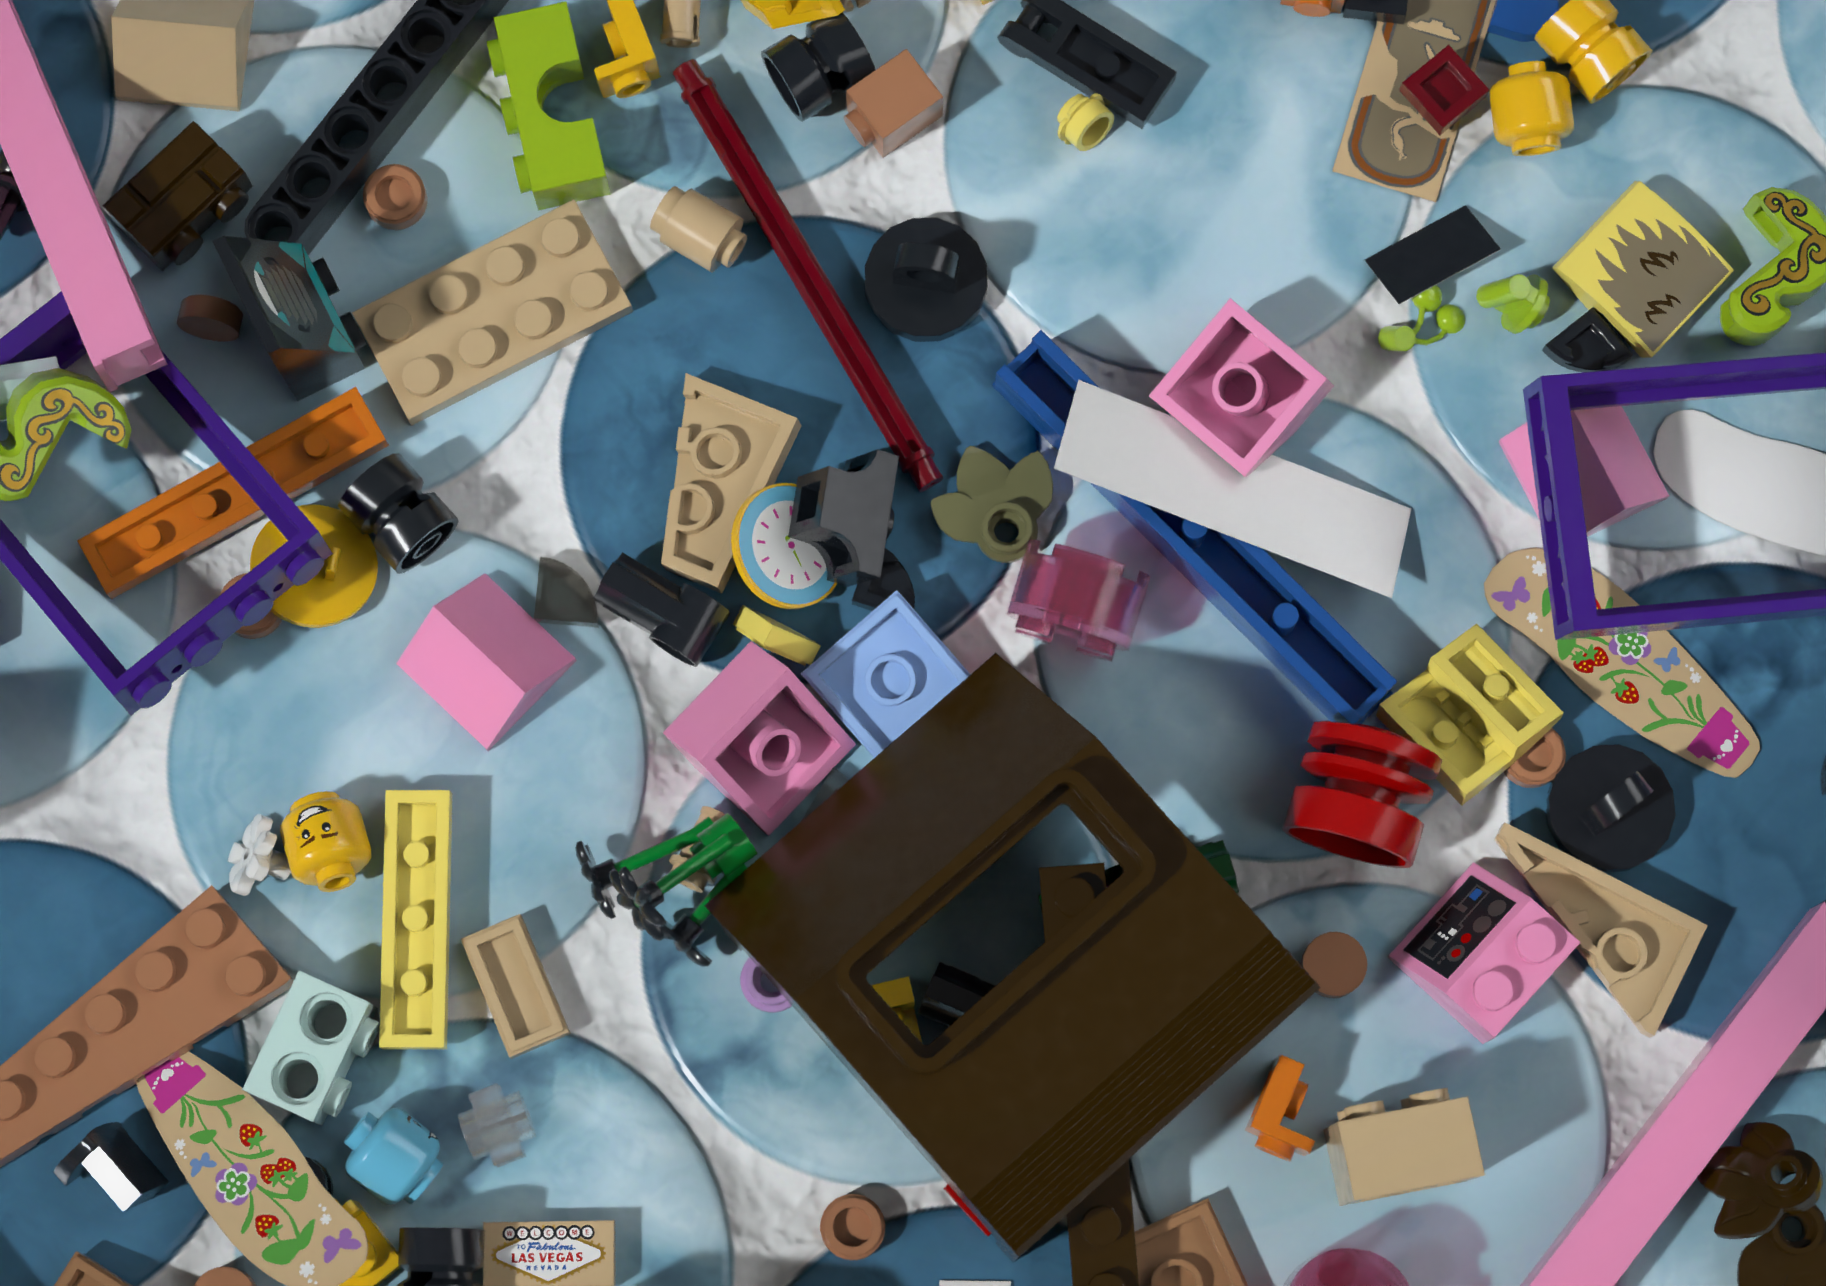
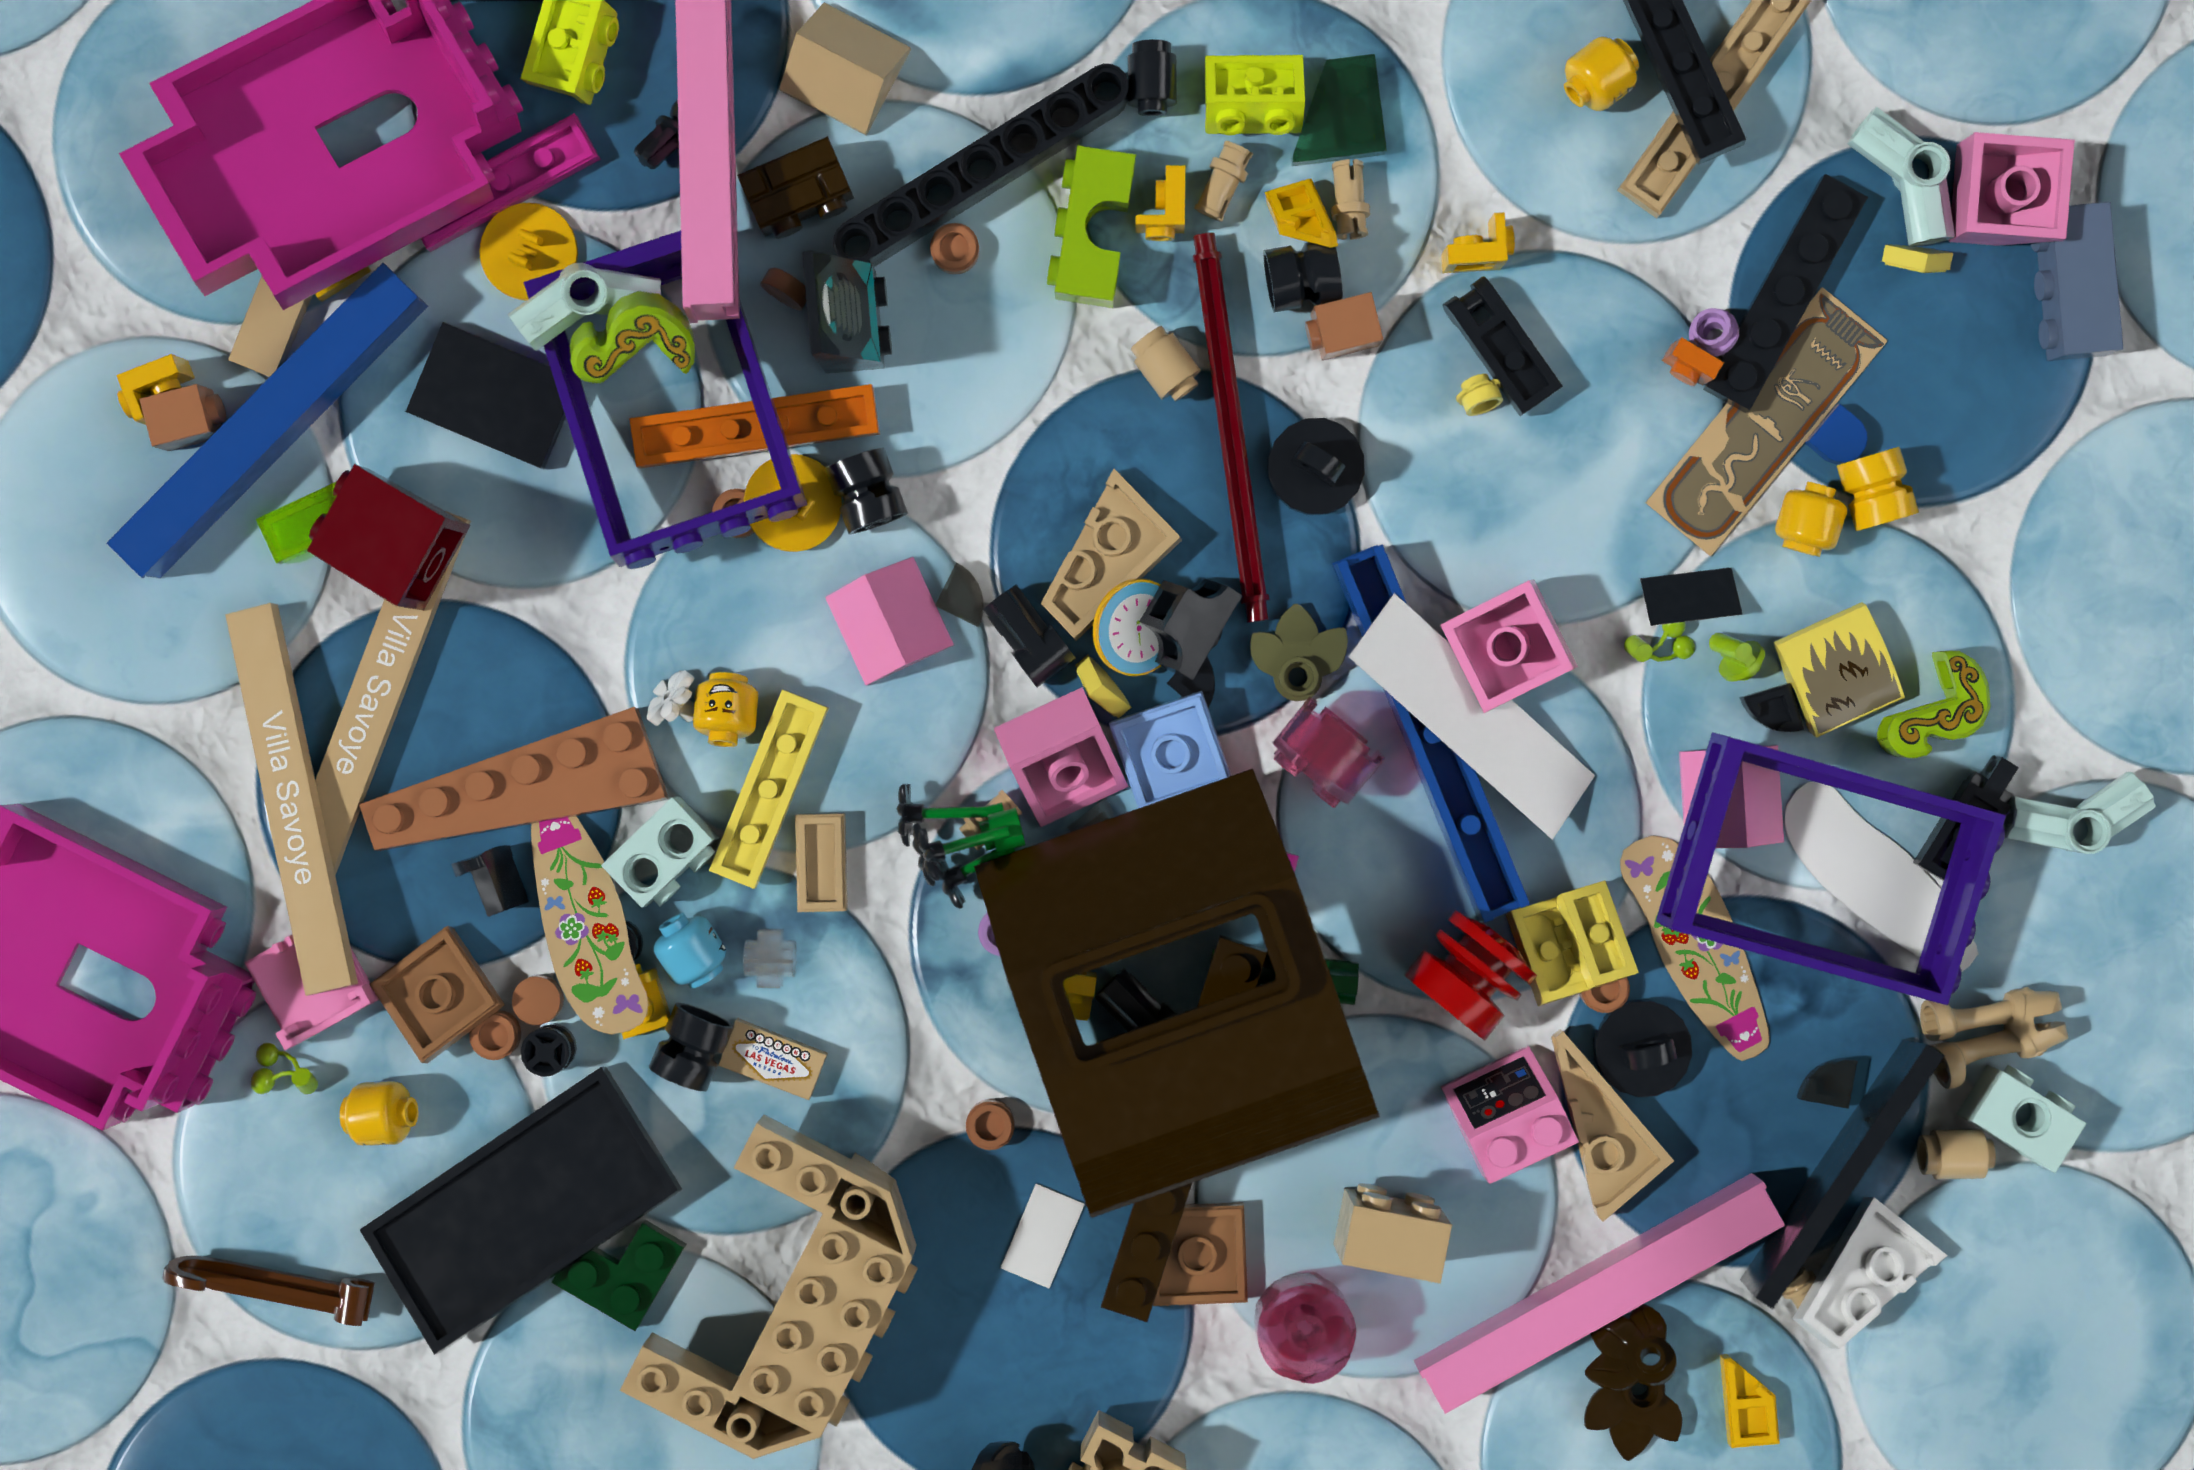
camera: 25 degrees right, 10 degrees up
tan plate [352,199,633,426] -> none
orange bracket [1245,1054,1315,1161] -> none
nougat tile [1301,932,1367,998] -> none
dark red plate [1399,45,1489,135] -> none

